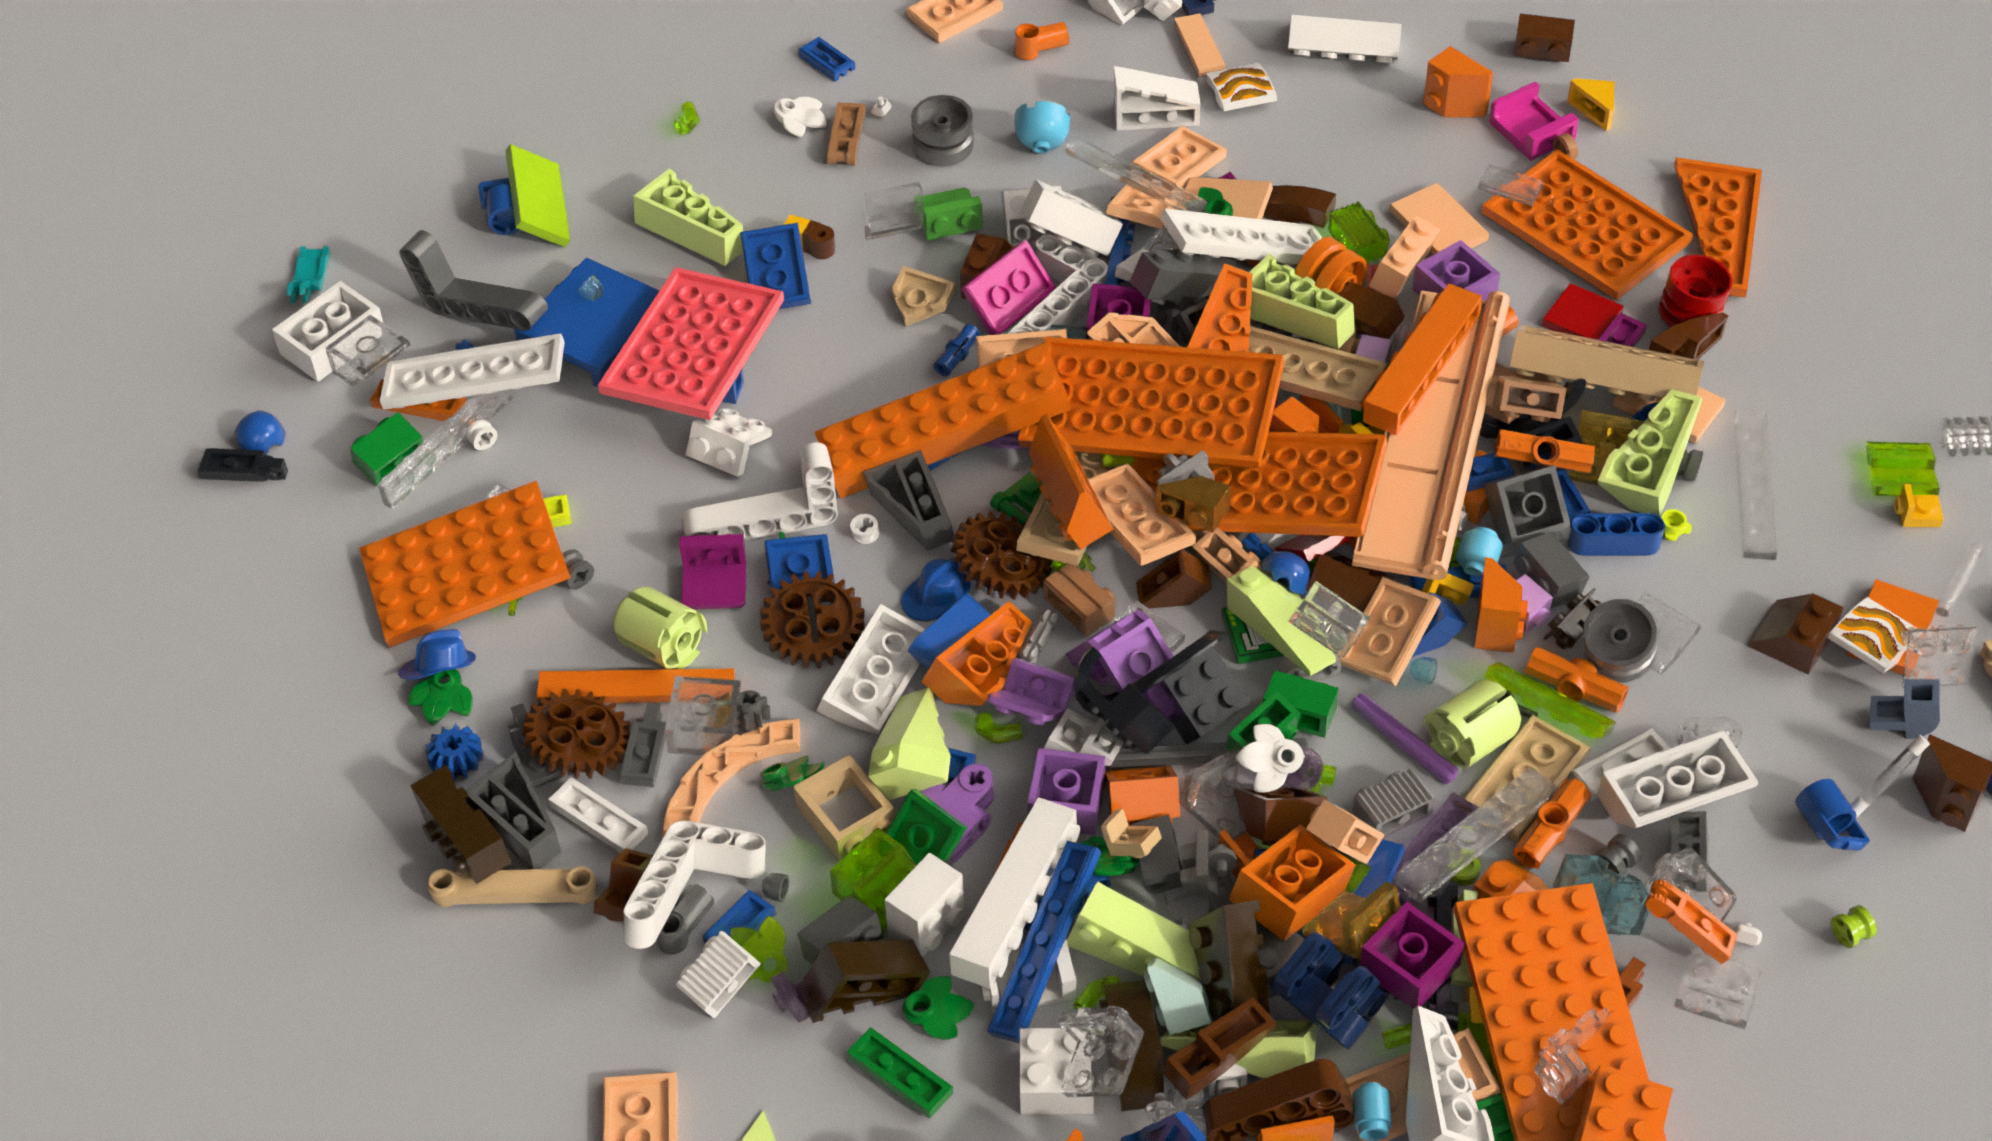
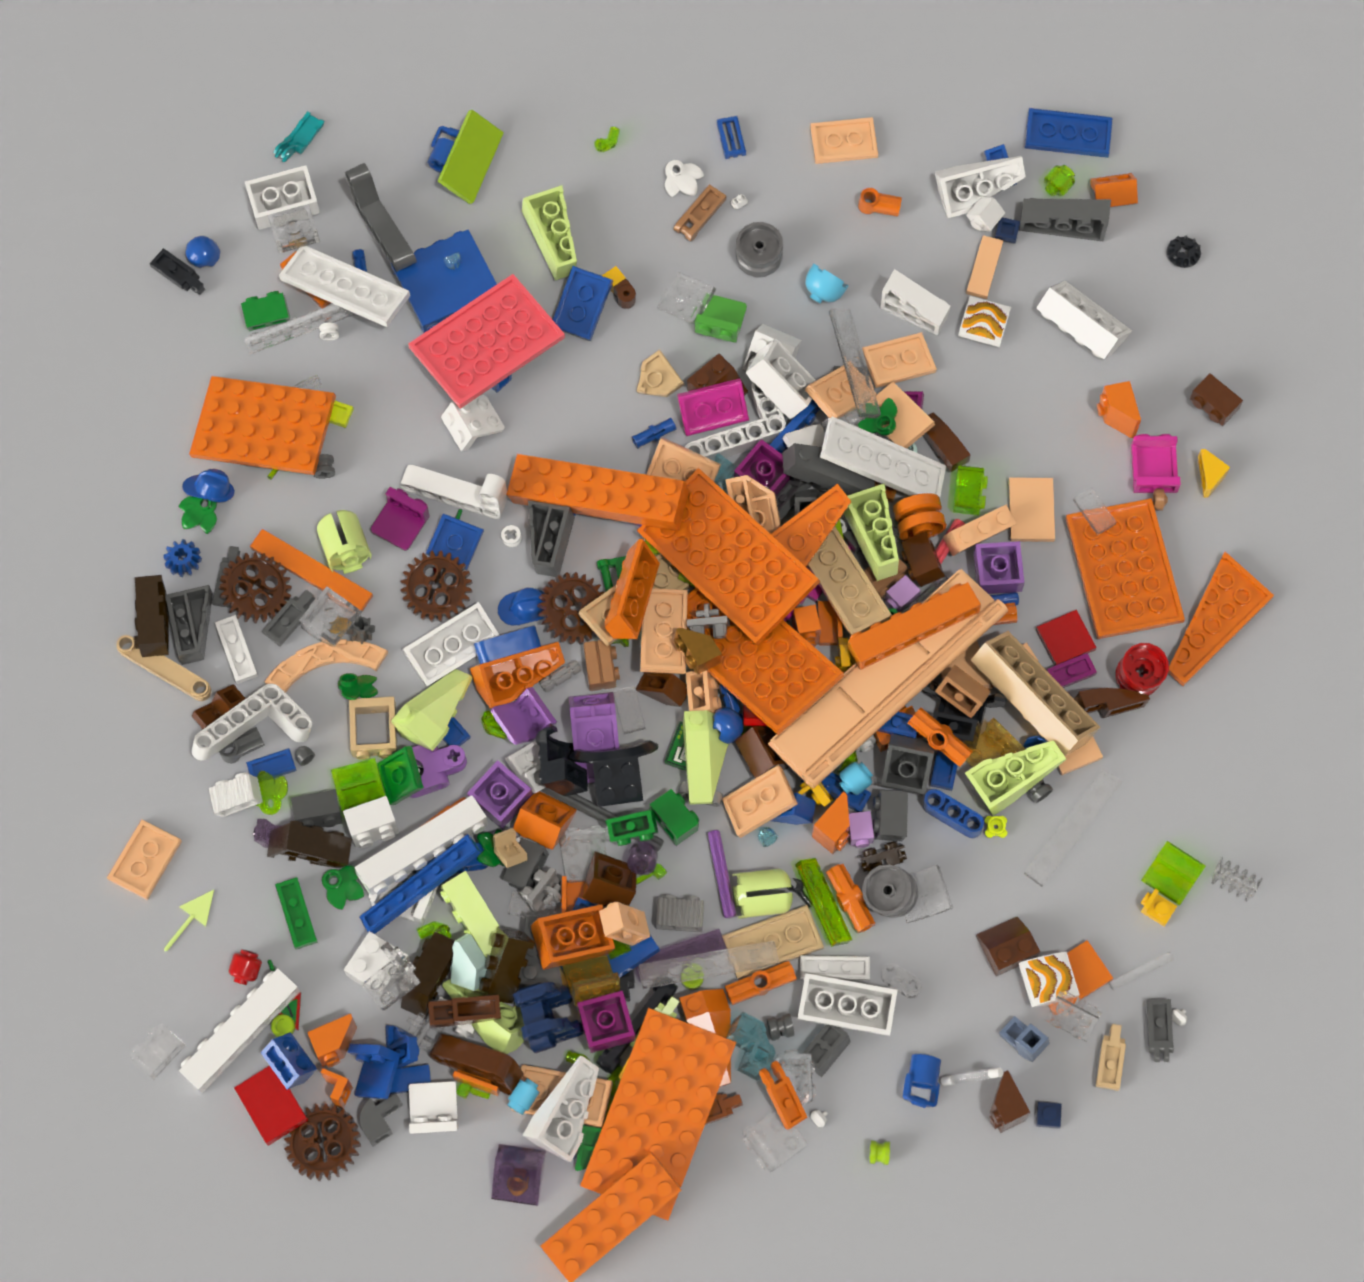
camera: 30 degrees right, 20 degrees up
white plate [1235,724,1304,793] -> none
clear brick [1288,581,1370,659] -> none
clear bracket [1533,1007,1611,1105] -> none

